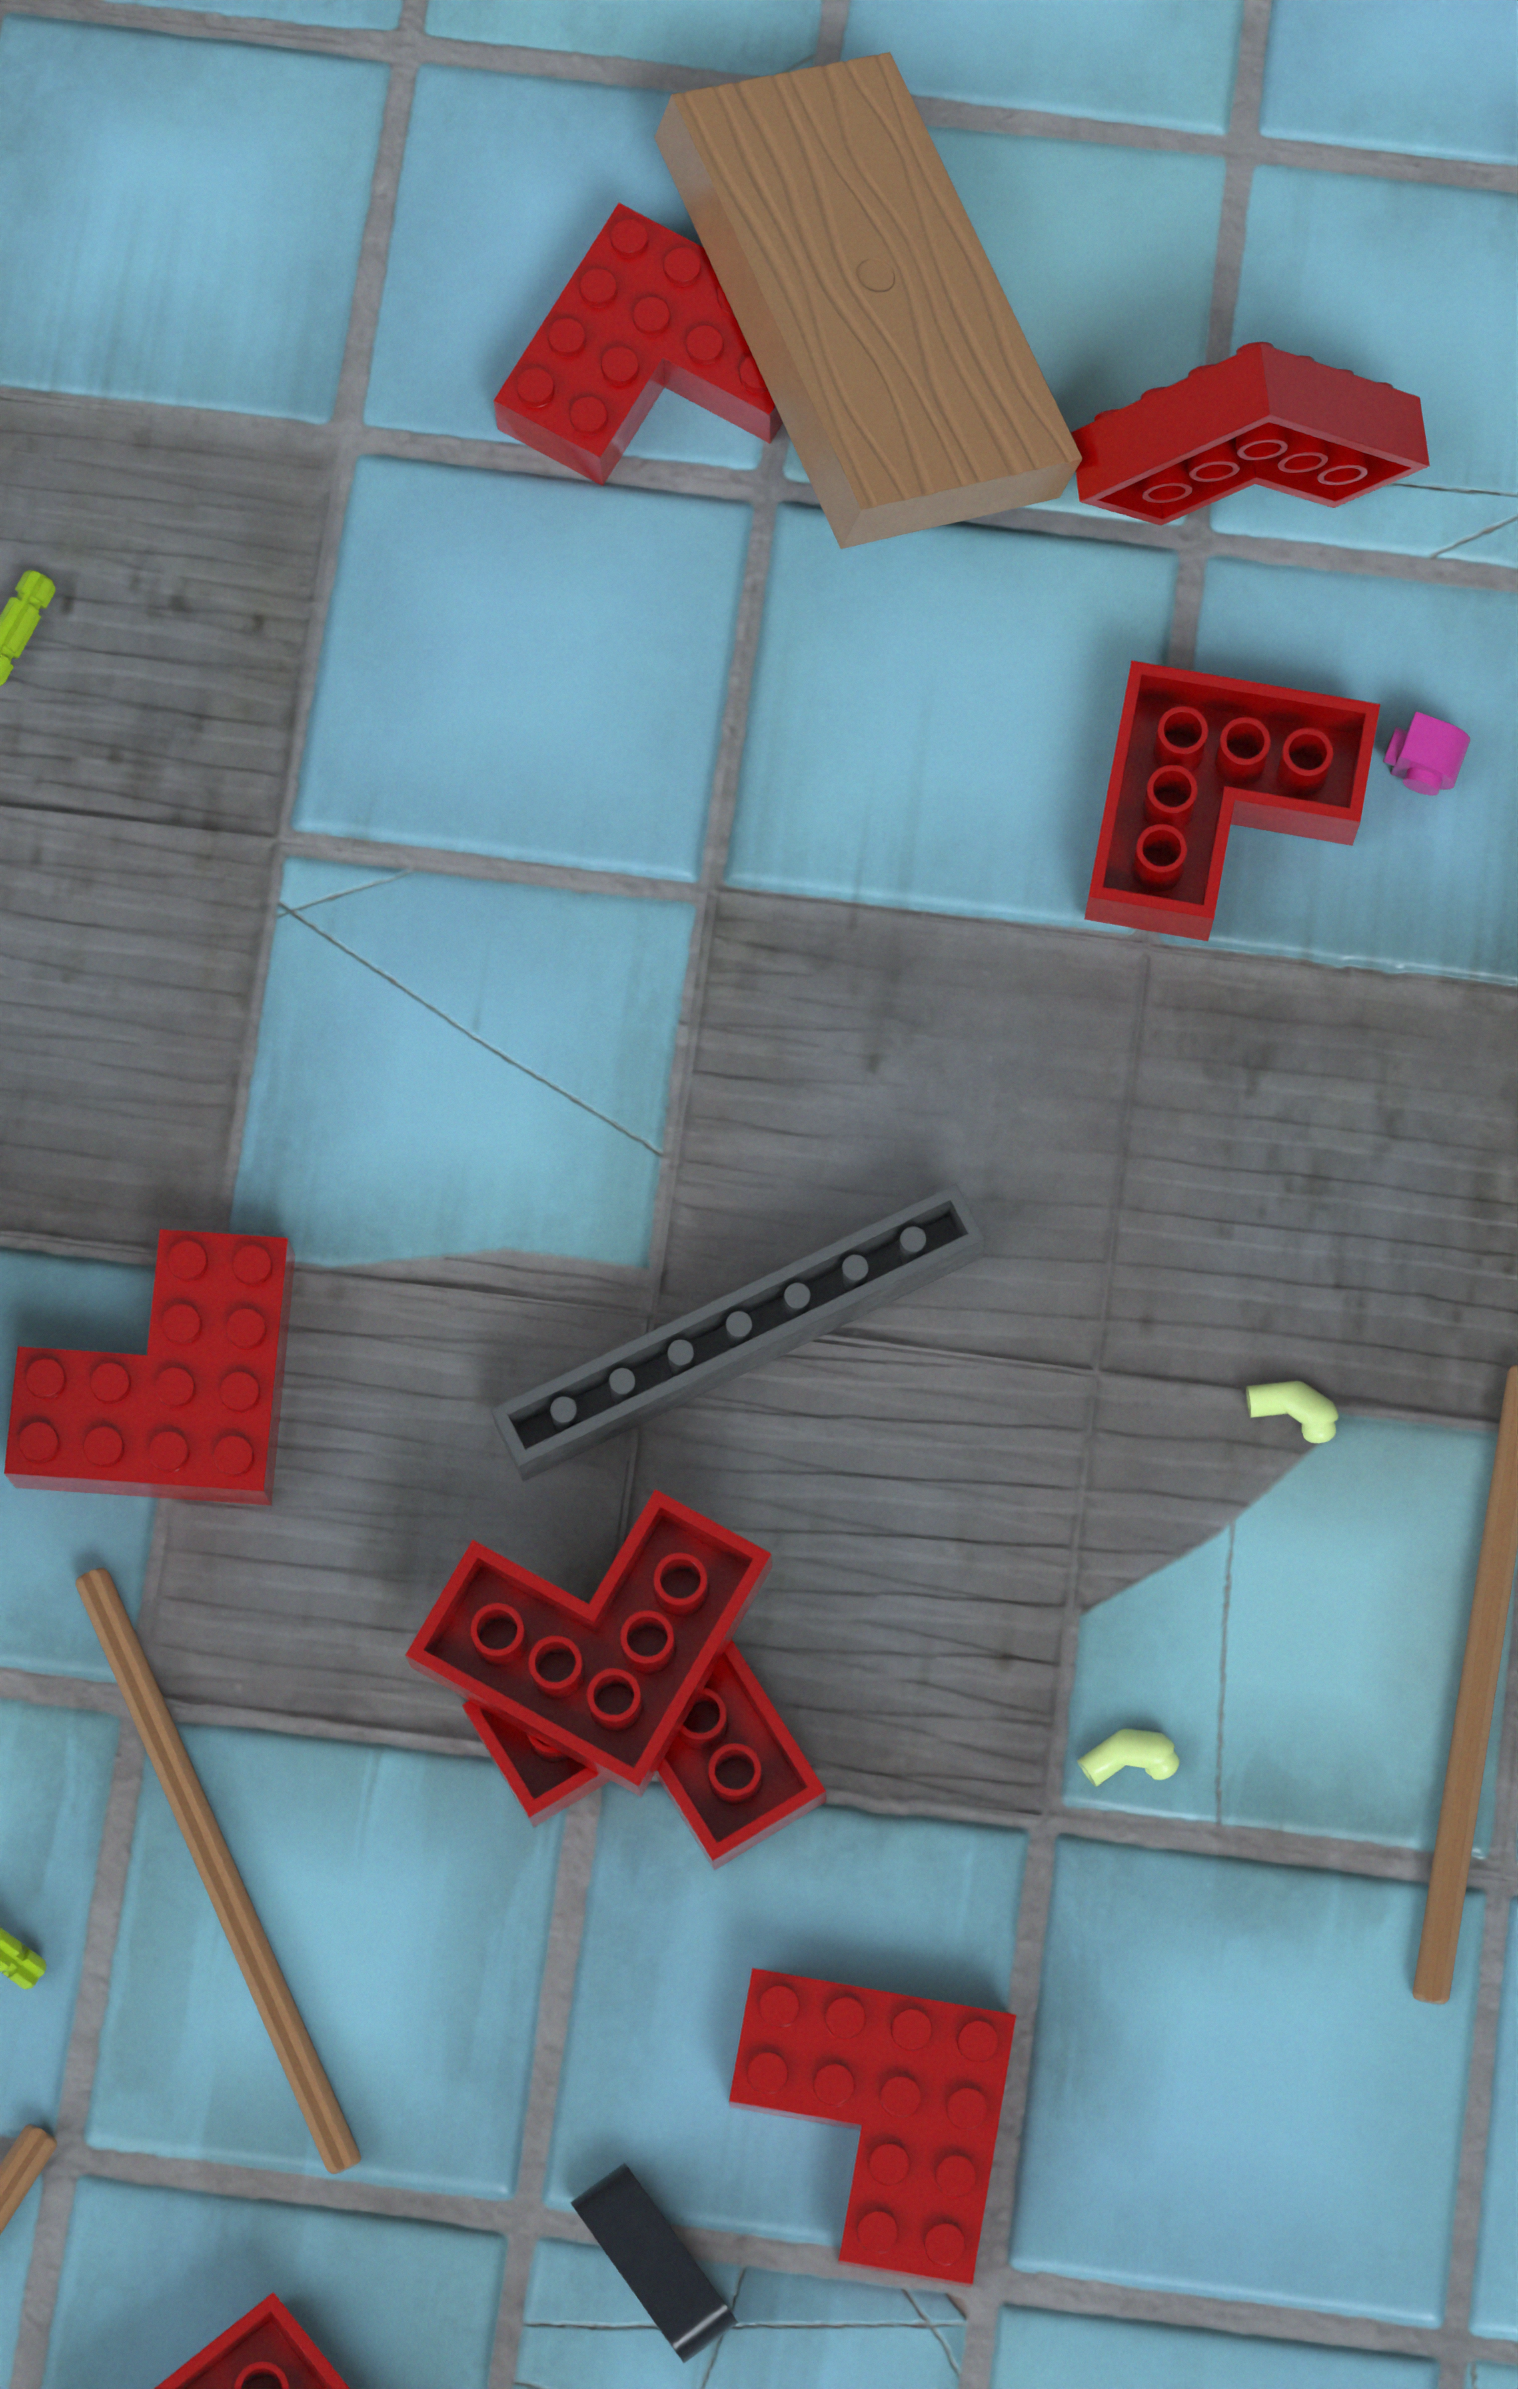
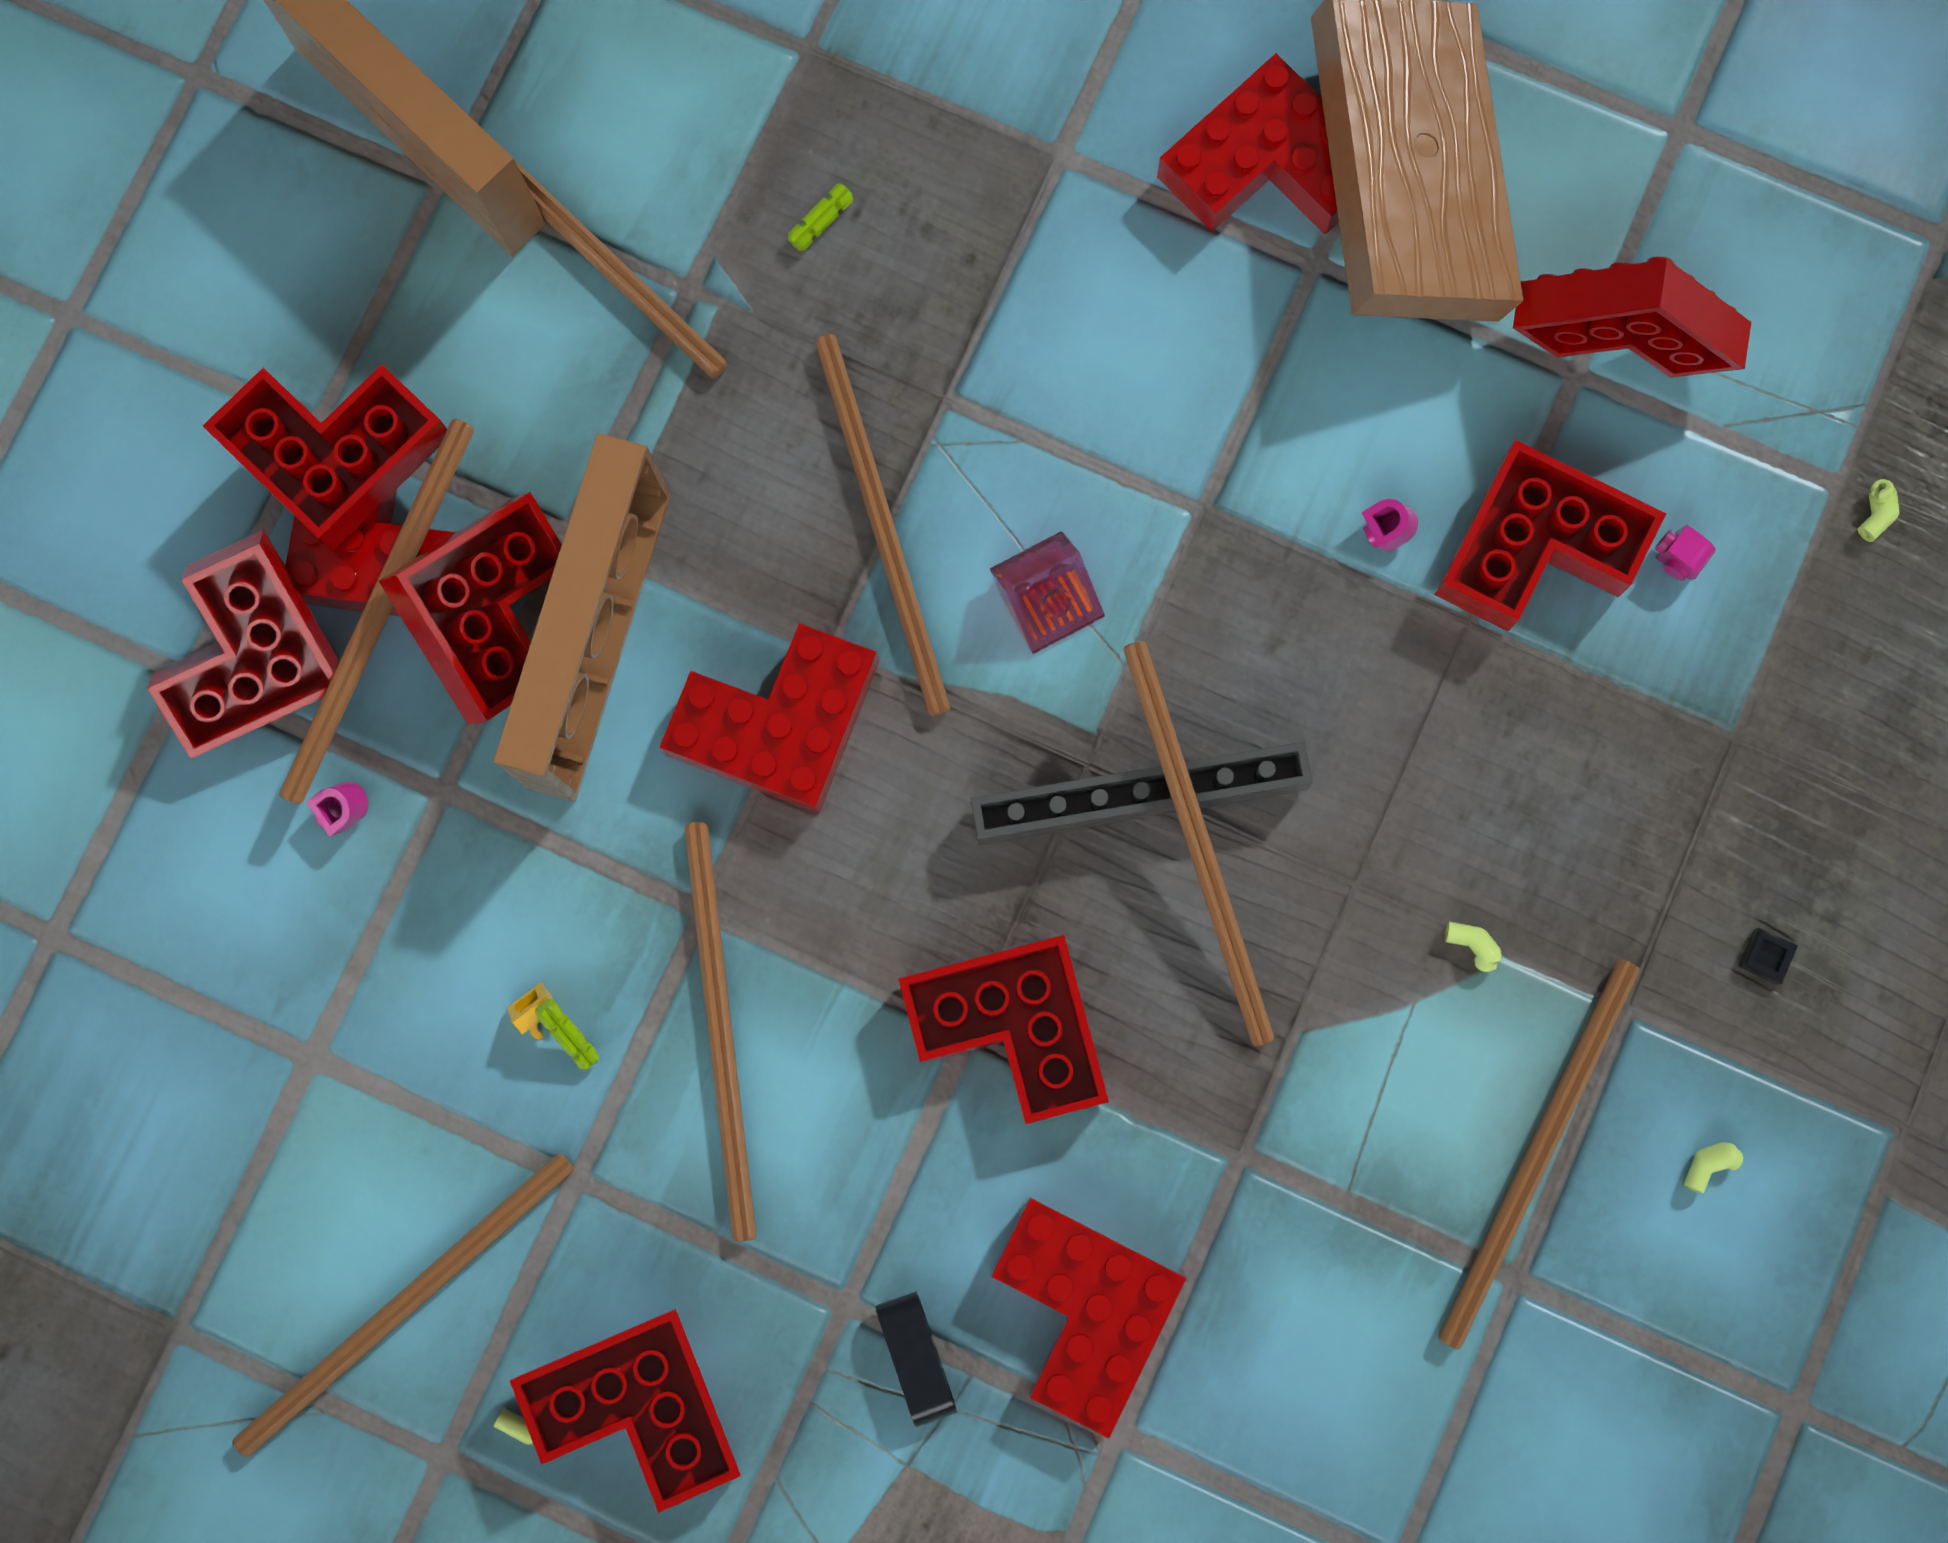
camera: 20 degrees right, 5 degrees up
red brick [405,1489,772,1797] -> none
yellowish green arm [1077,1728,1180,1787] -> none
none -> medium nougat axle [815,334,950,716]
none -> clear pink slope [989,531,1105,654]
none -> medium nougat axle [1124,641,1274,1046]
none -> dark pink plate [1361,499,1418,552]

